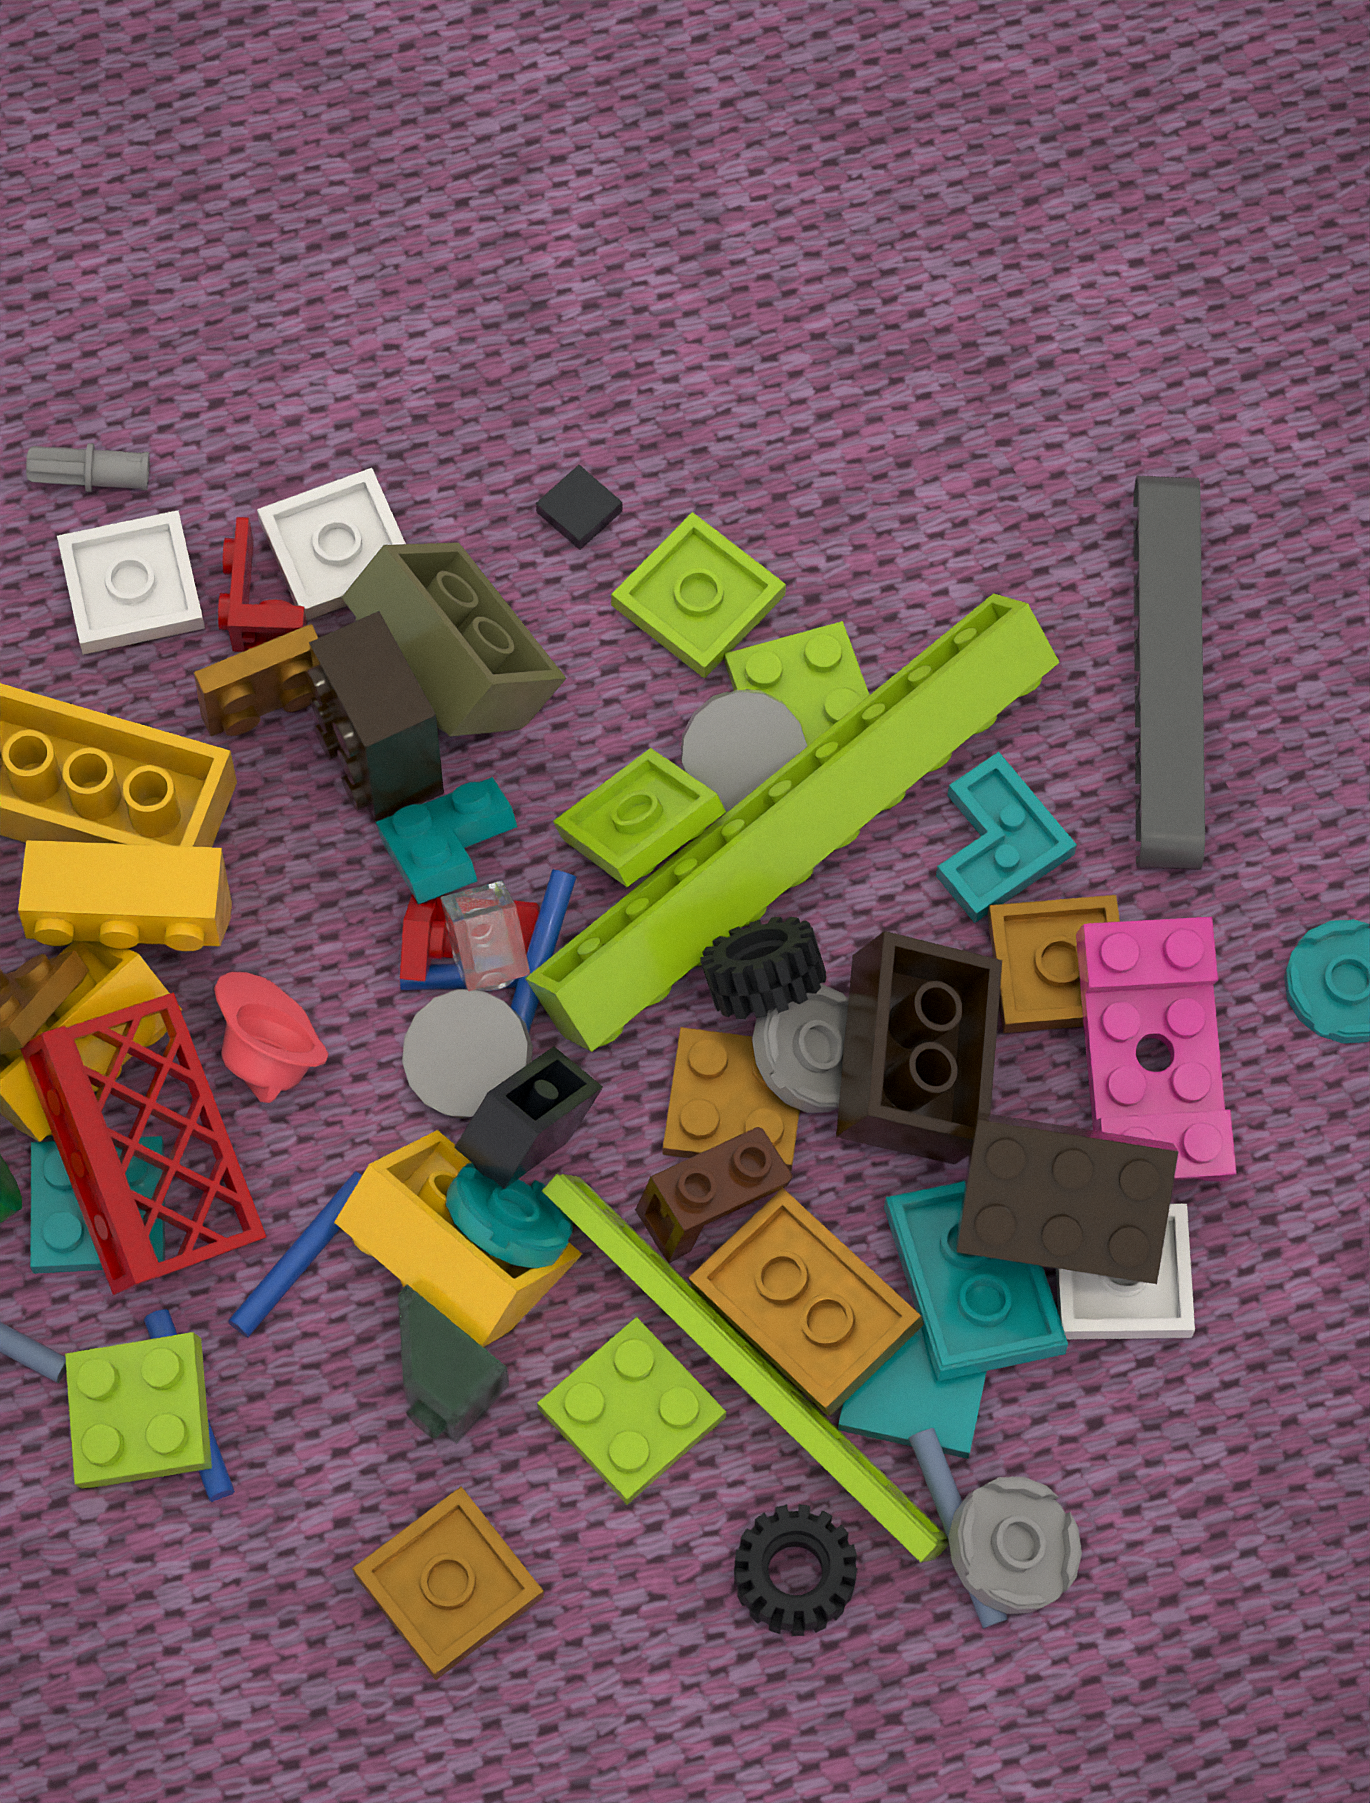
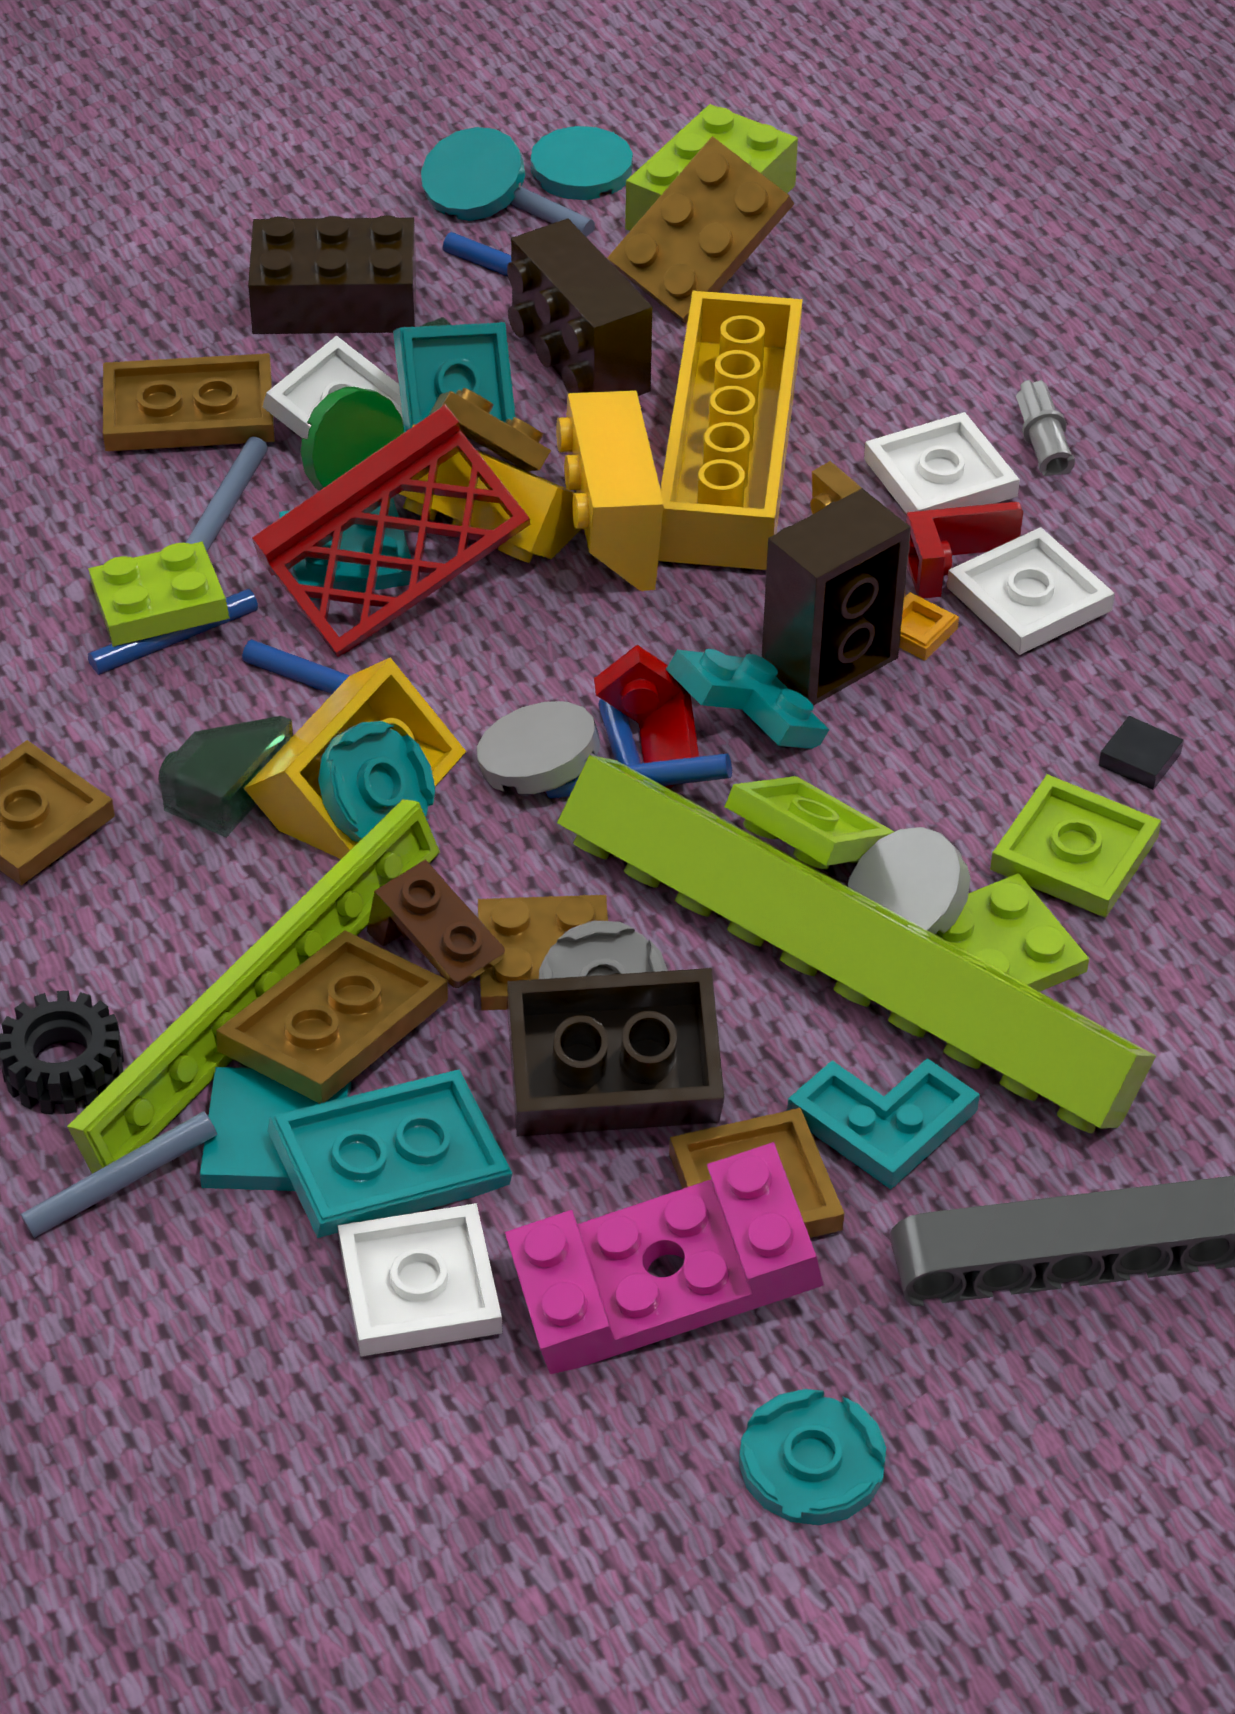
camera: 80 degrees right, 20 degrees down
coral piece [214,972,329,1103] -> none
olive brick [341,542,567,737] -> none
clear brick [440,880,531,991] -> none
black brick [454,1046,603,1189] -> none
lime plate [537,1317,726,1505] -> none
black tyre [700,917,827,1019] -> none
light grey tile [948,1477,1082,1614] -> none
dark brown brick [956,1112,1179,1284] -> none

